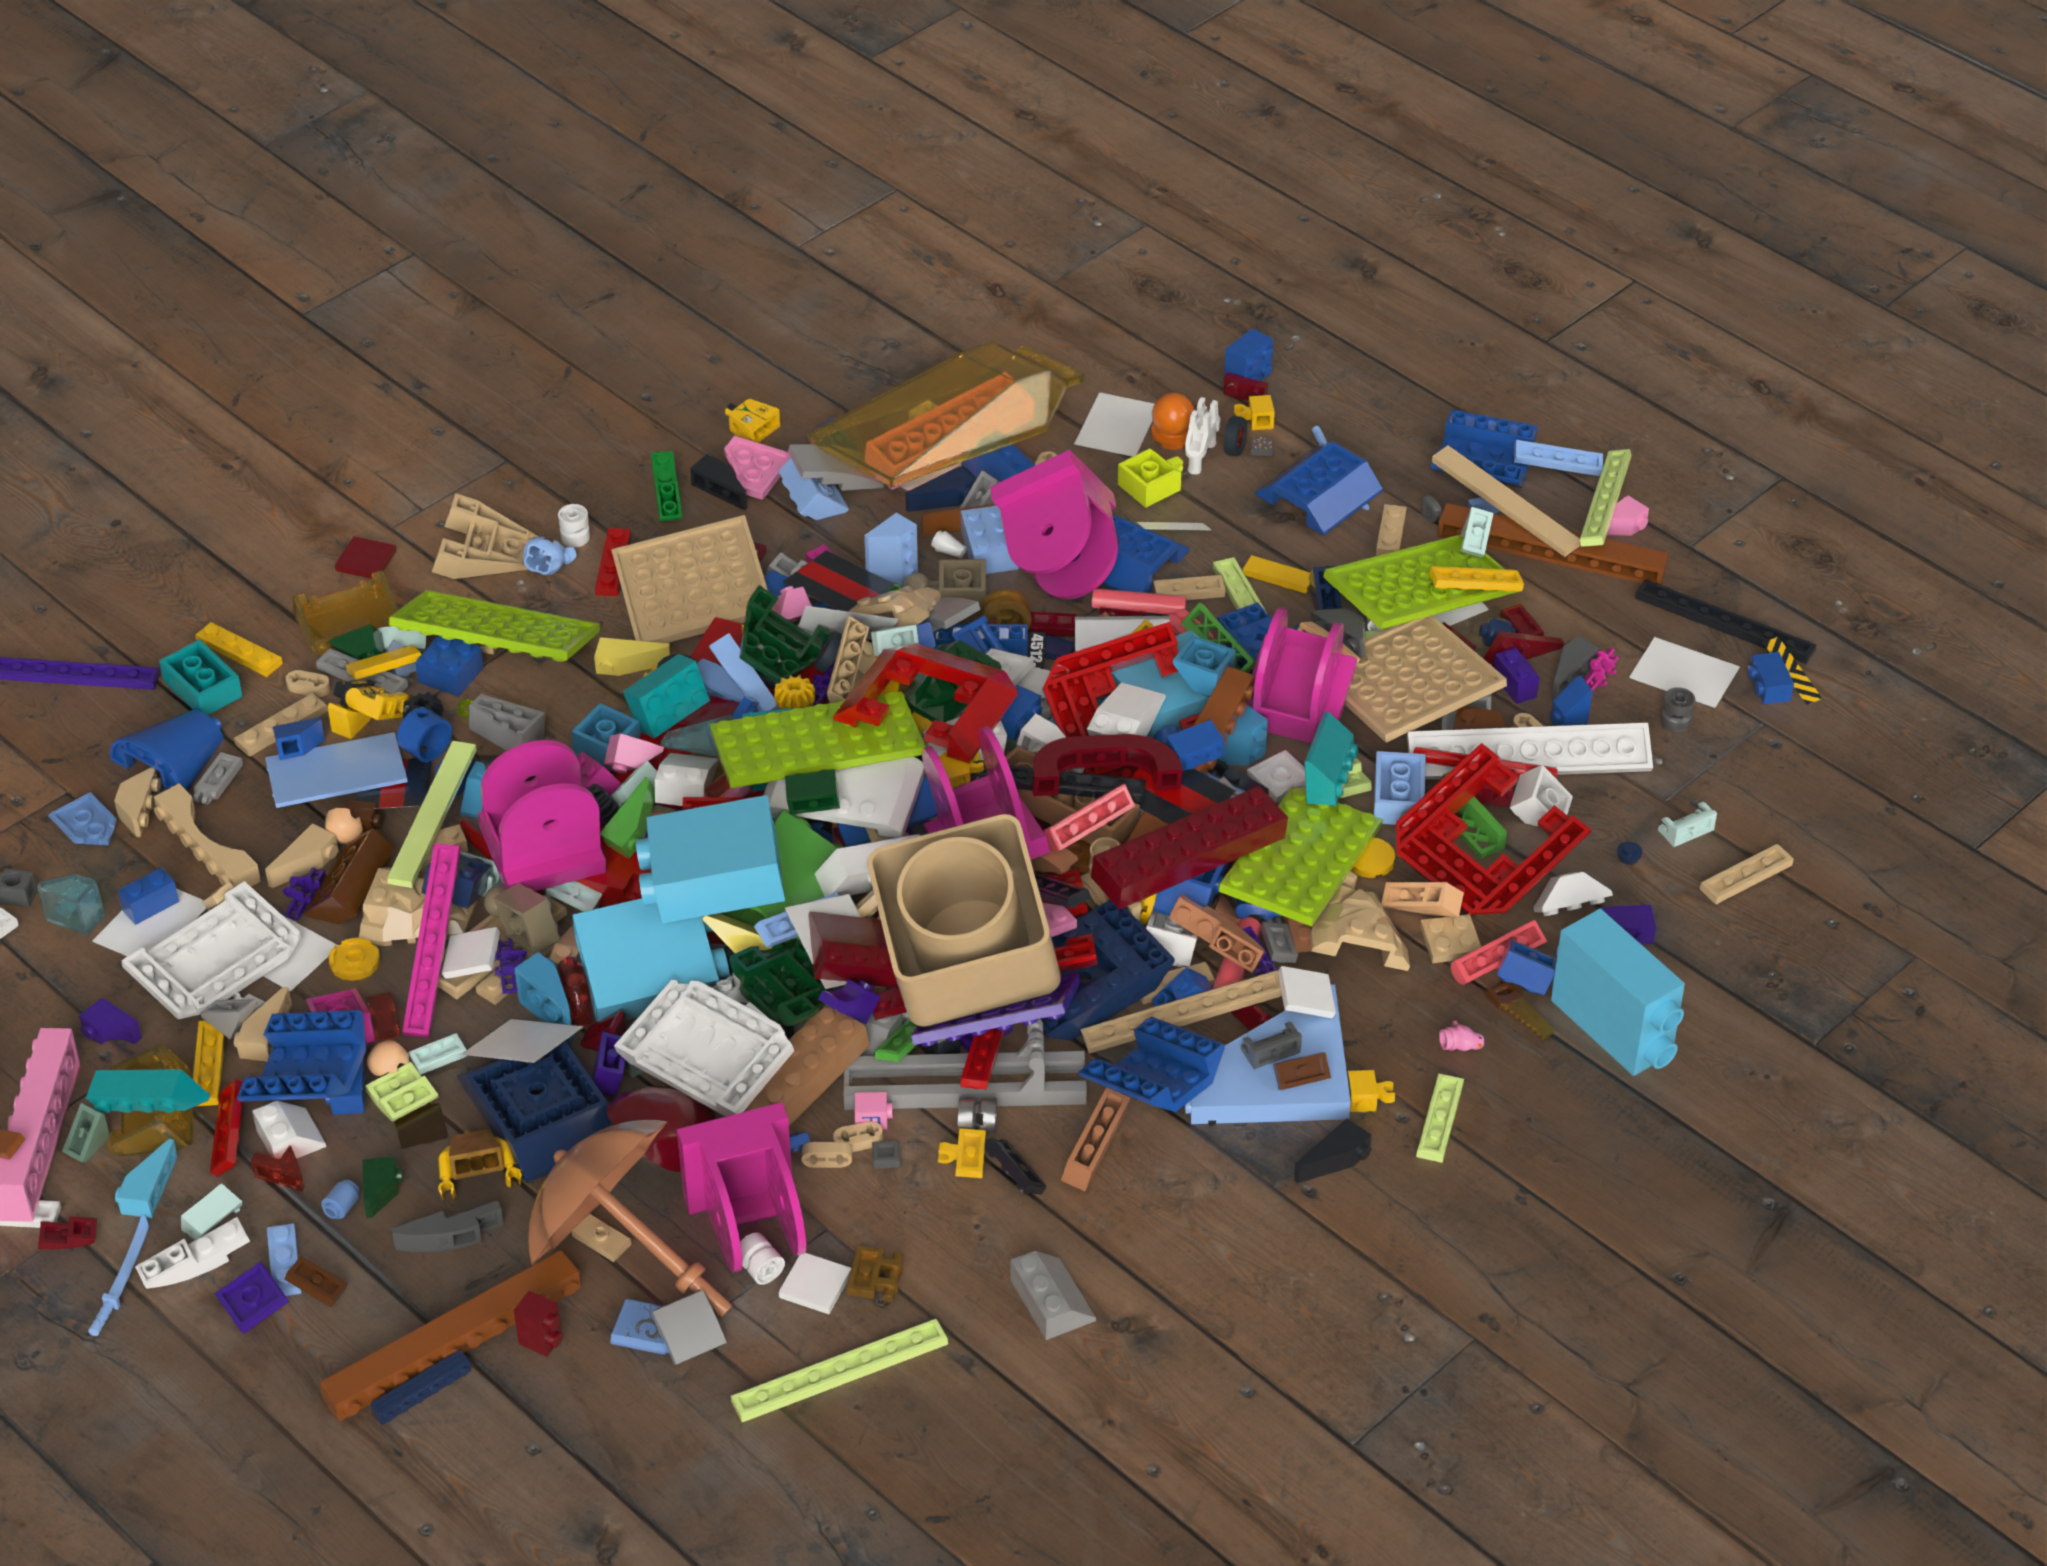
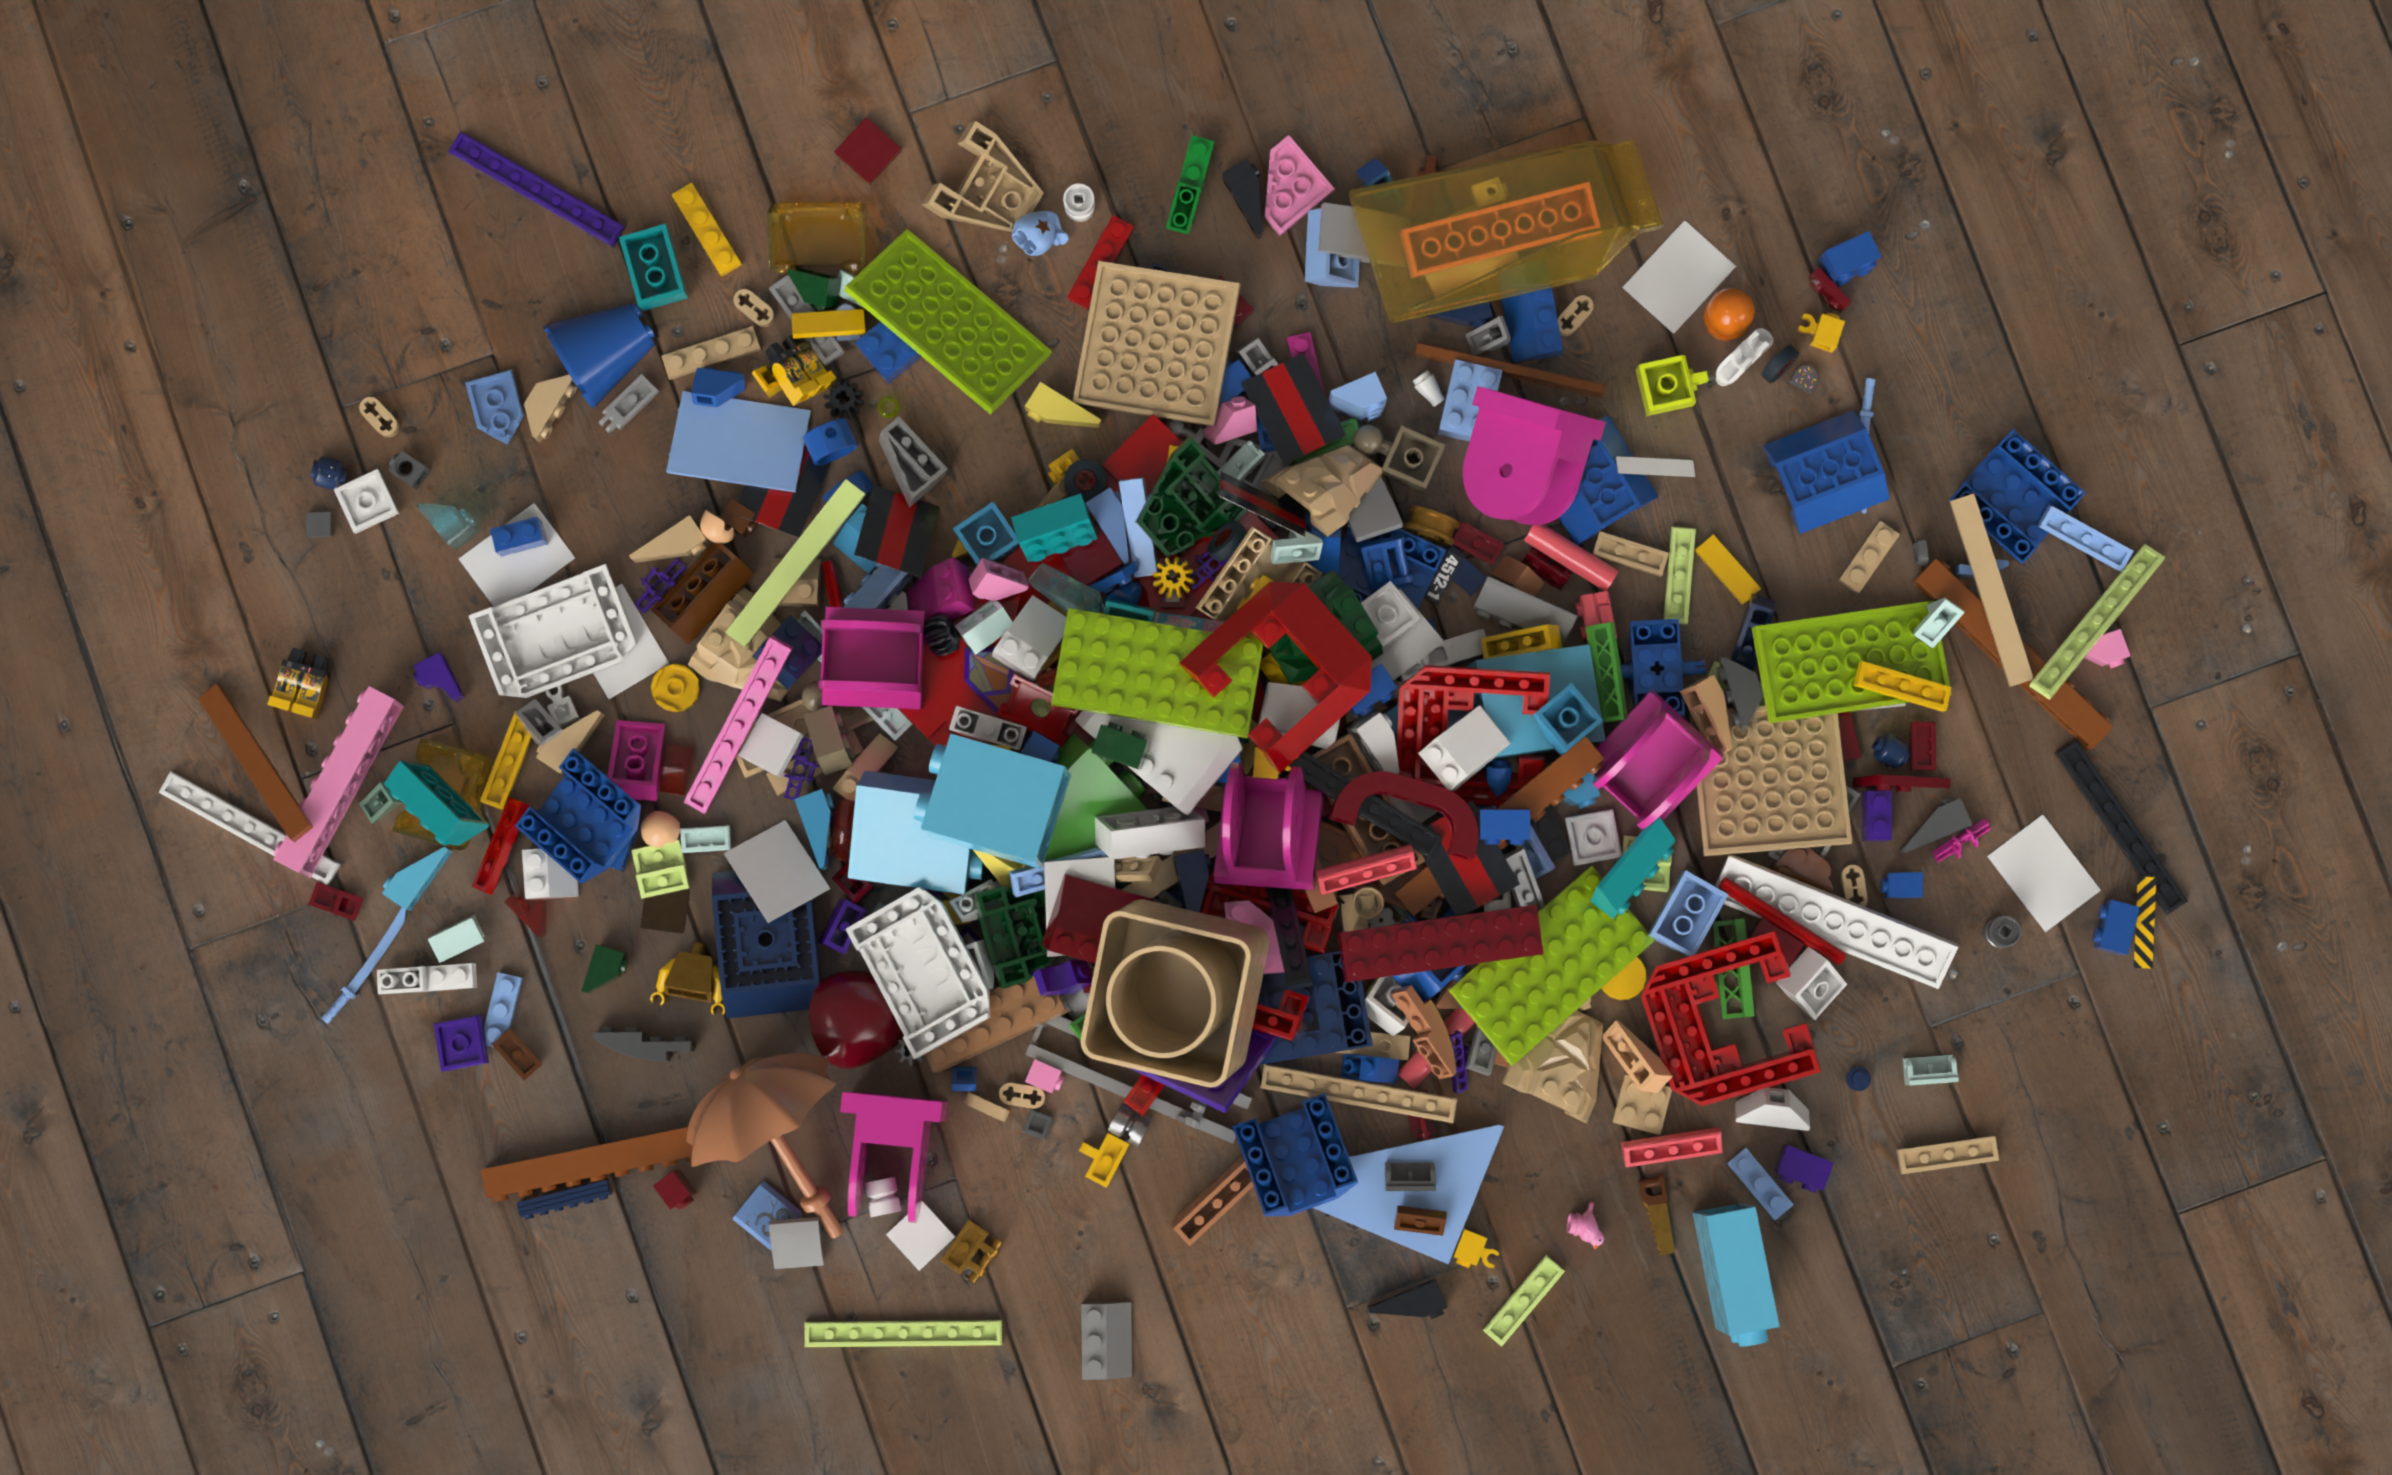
camera: 25 degrees right, 40 degrees up
tan arch [154,784,261,887] -> none
tan plate [202,882,234,910] -> none
medium blue brick [322,1180,360,1219] -> none
bright green slope [600,777,655,859] -> none
yellow torso [725,399,780,443] -> none
black hinge [984,1138,1046,1195] -> none
white tile [1278,966,1336,1019] -> none
blue brick [1497,939,1557,995] -> none

